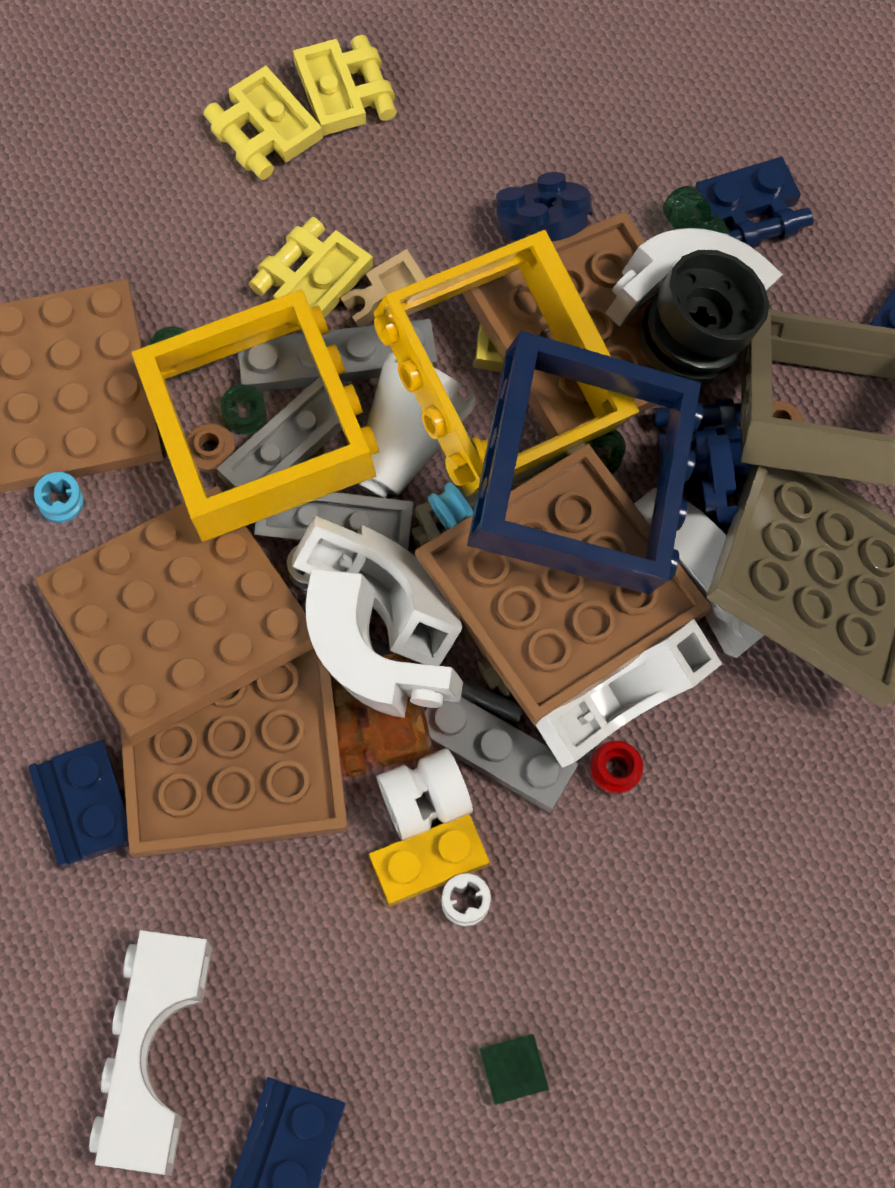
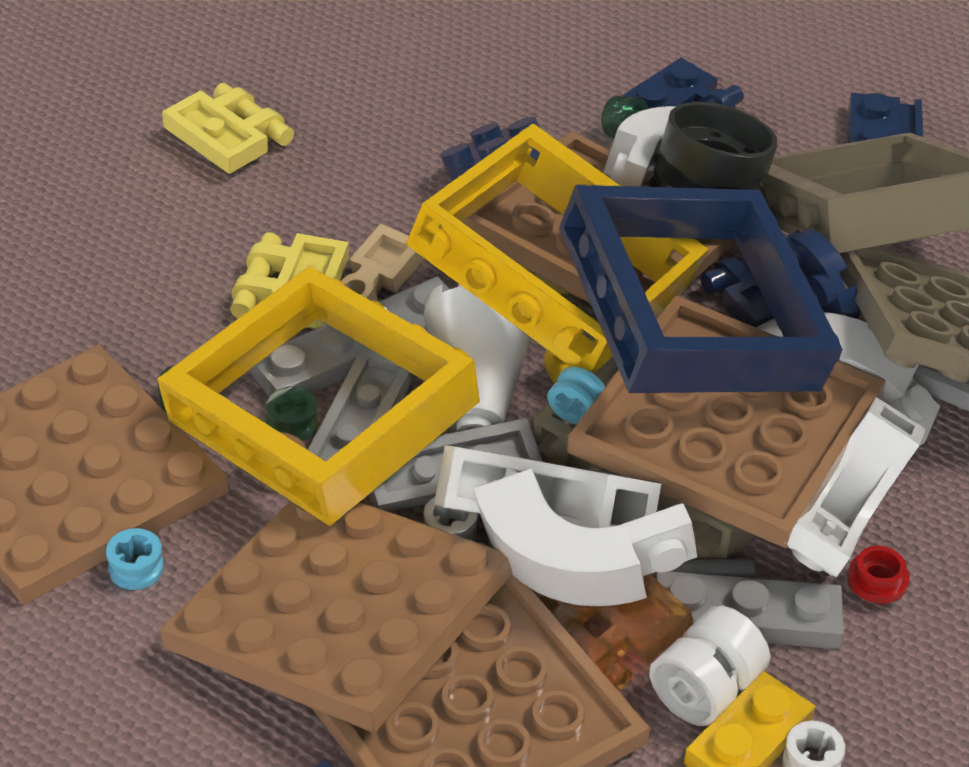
camera: 25 degrees left, 25 degrees down
light yellow plate [203,65,323,180] -> none

